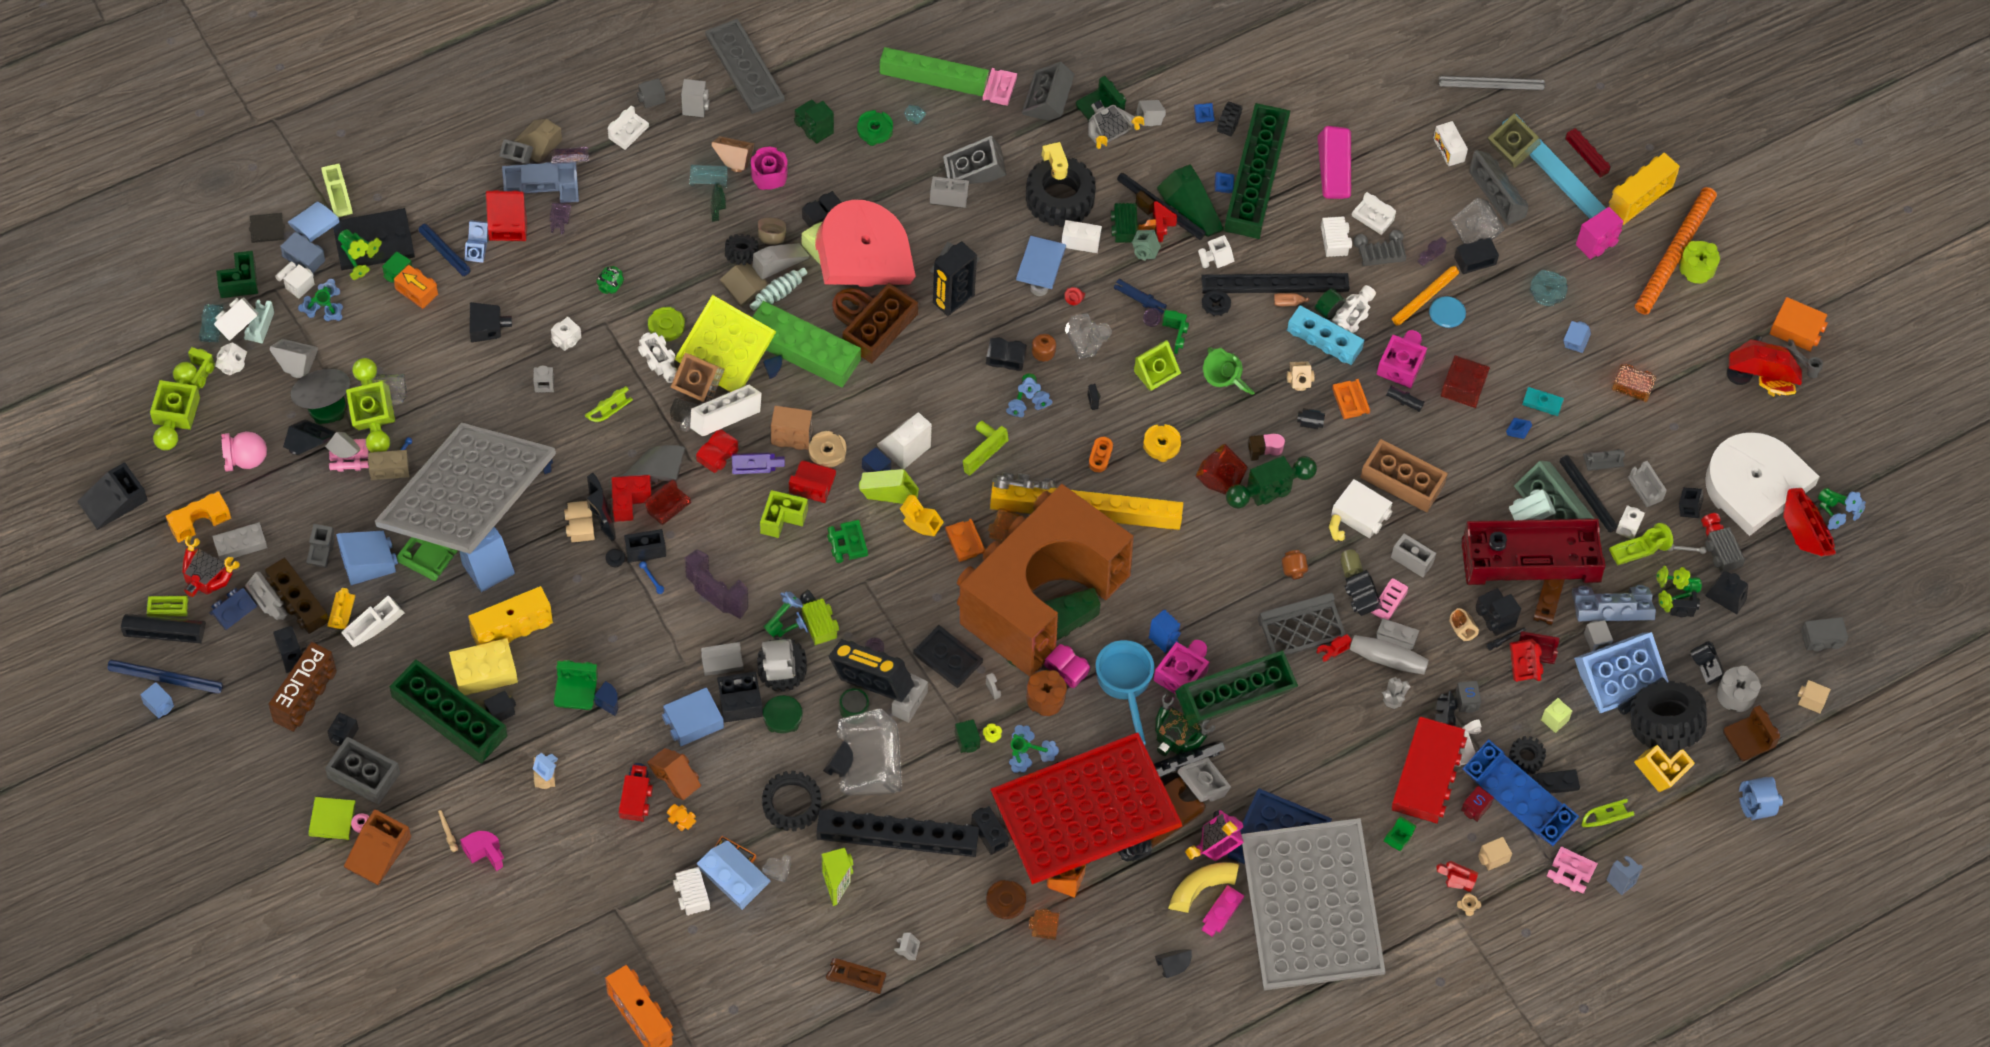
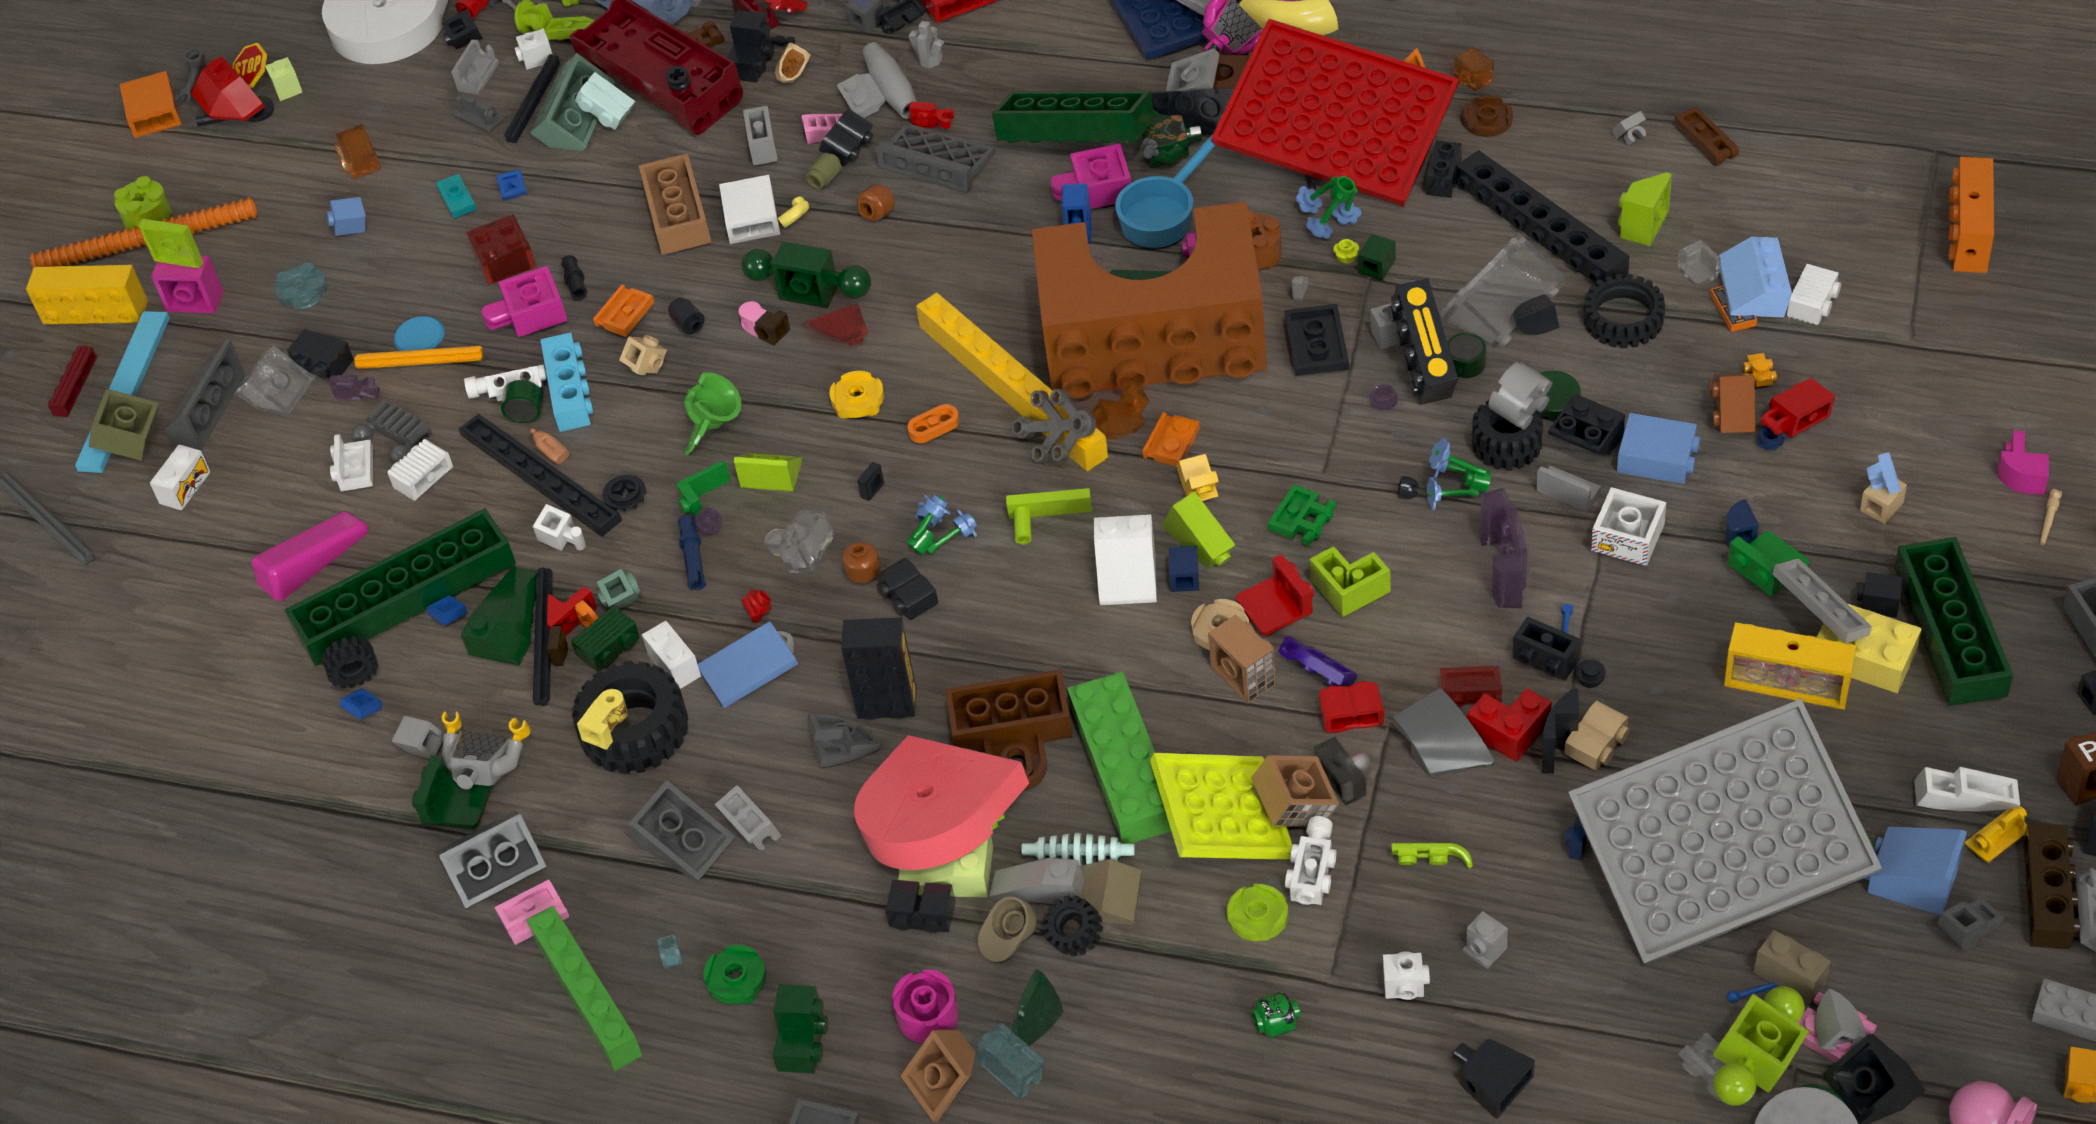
camera: 125 degrees left, 10 degrees down
white brick [690,385,762,436] -> none
lime brick [802,598,839,645] -> none
none -> lime tile [138,219,203,269]
none -> yellowish green brick [265,57,303,101]
none -> white brick [1591,487,1667,566]
none -> light grey plate [1773,558,1872,643]

